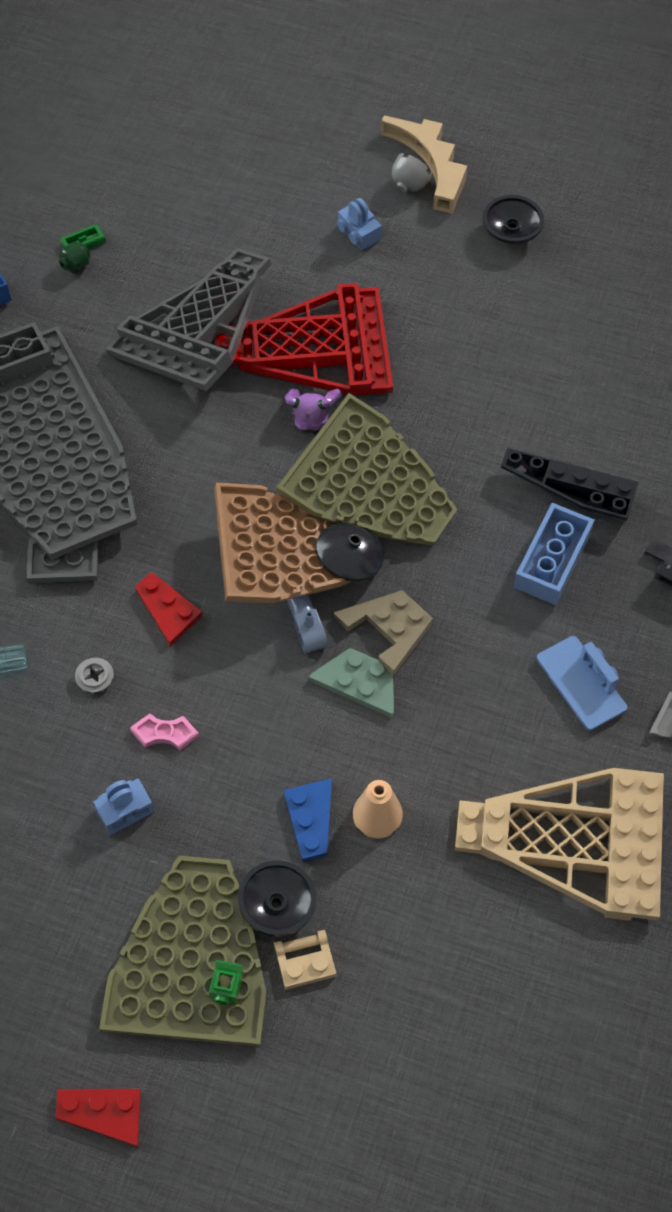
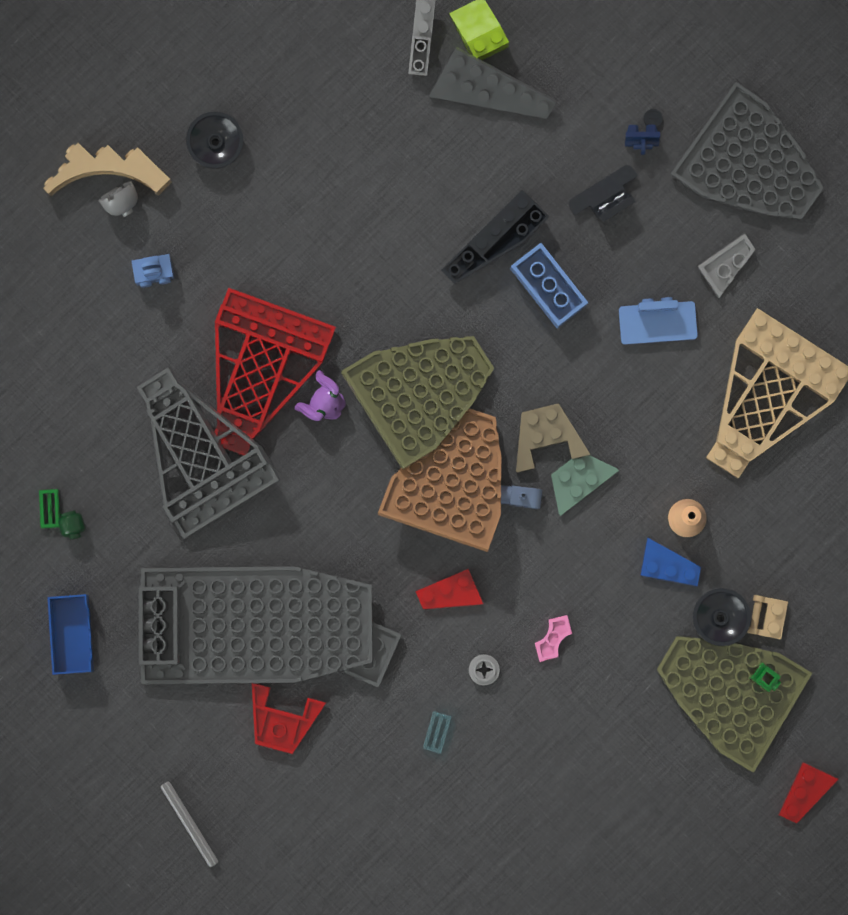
camera: 65 degrees left, 25 degrees up
medium blue brick [93,778,154,836] -> none
black dish [316,523,384,582] -> none

